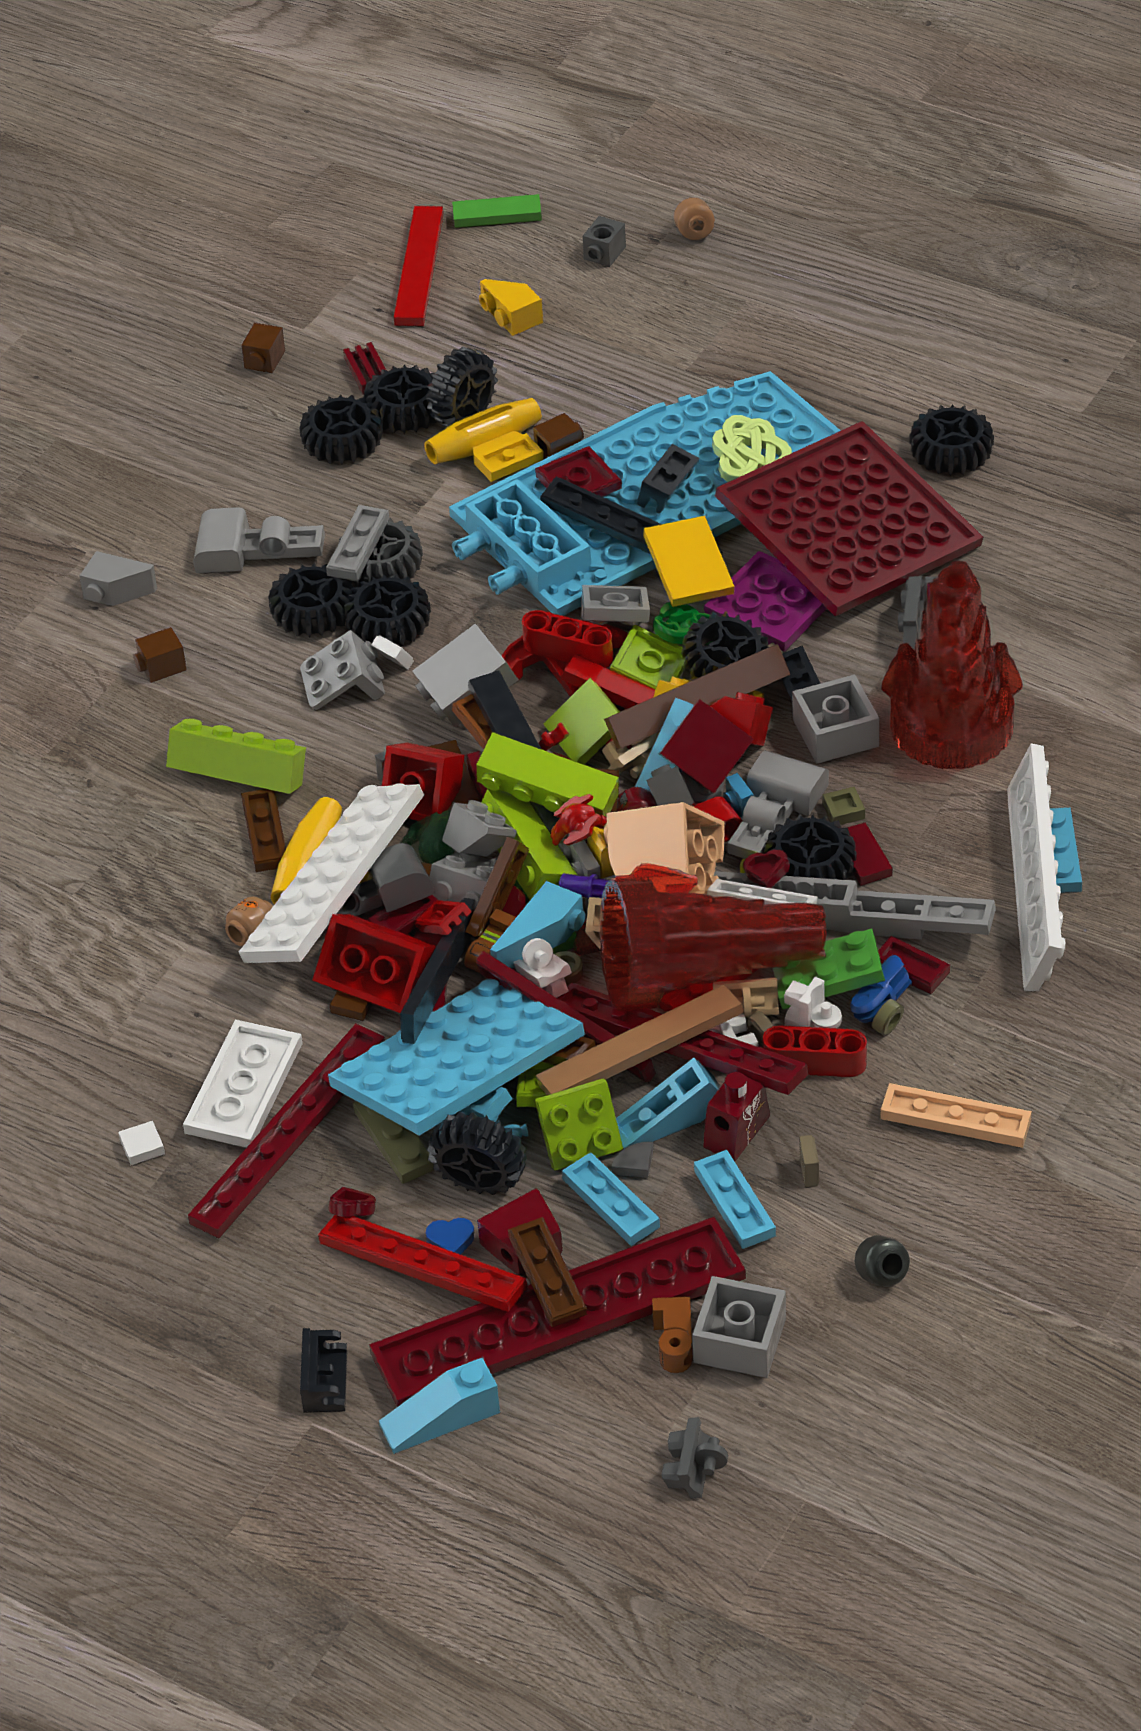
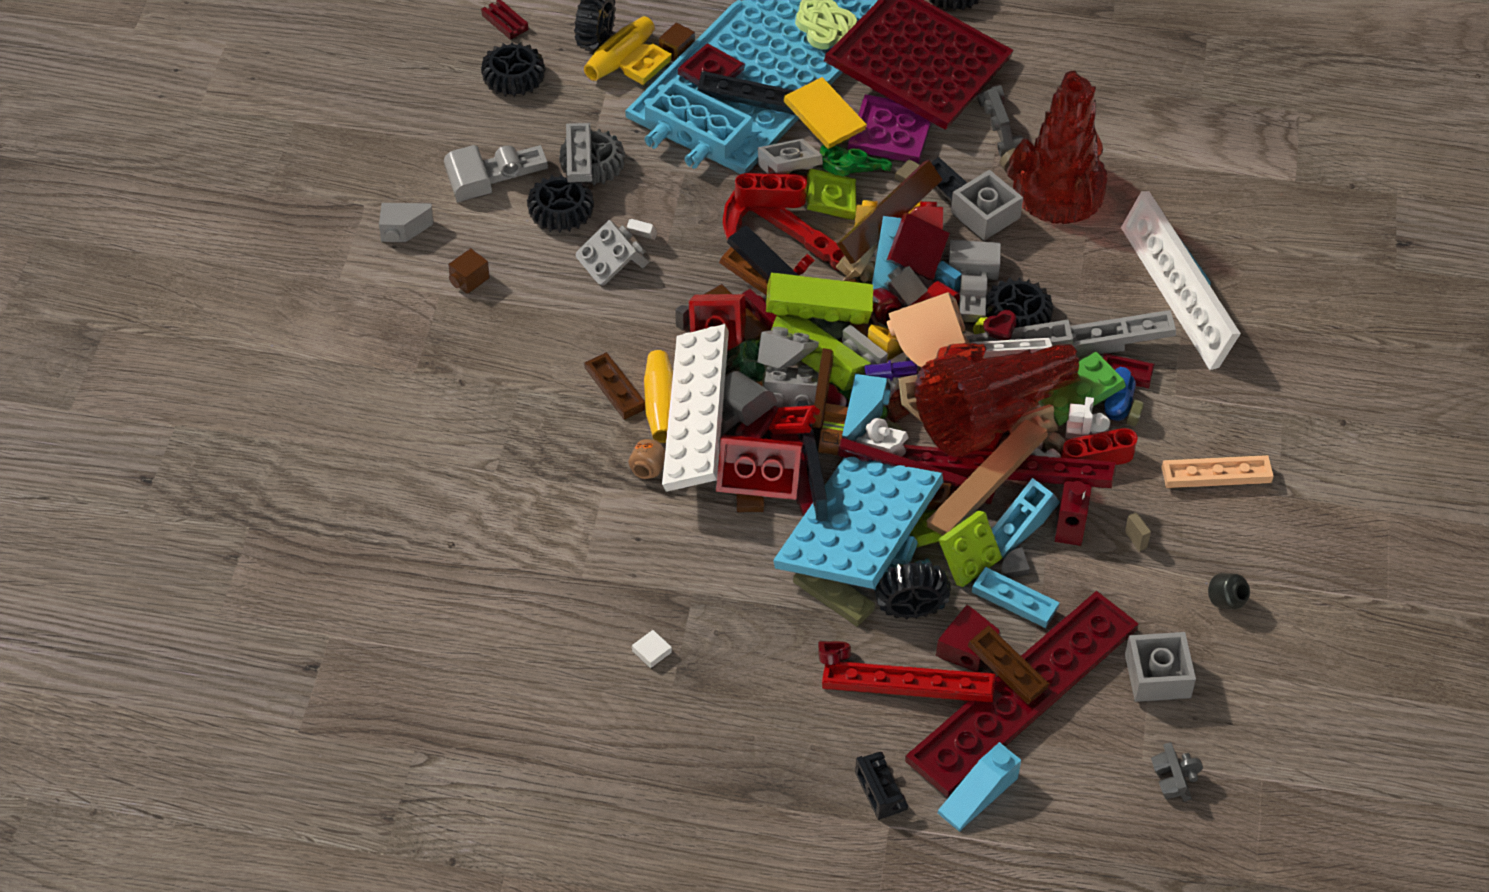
camera: 25 degrees left, 5 degrees up
lime brick [166,719,306,794] -> none
white plate [183,1019,303,1148] -> none
dark red plate [188,1023,385,1239] -> none
reddish brown brick [241,322,285,373] -> none
black gear [344,574,431,646] -> none
black gear [363,364,437,434] -> none
light grey brick [412,624,518,727] -> none
blue tile [426,1218,475,1255] -> none
lime tile [543,678,620,765] -> none
red piece [550,794,607,846] -> none
red tile [561,654,655,709] -> none
black hinge [636,444,700,513] -> none
dark orange leg [652,1297,693,1373] -> none
black gear [681,611,768,679] -> none
medium azure plate [694,1150,776,1249] -> none
olive tile [822,787,865,825] -> none
dark red tile [847,822,893,886] -> none

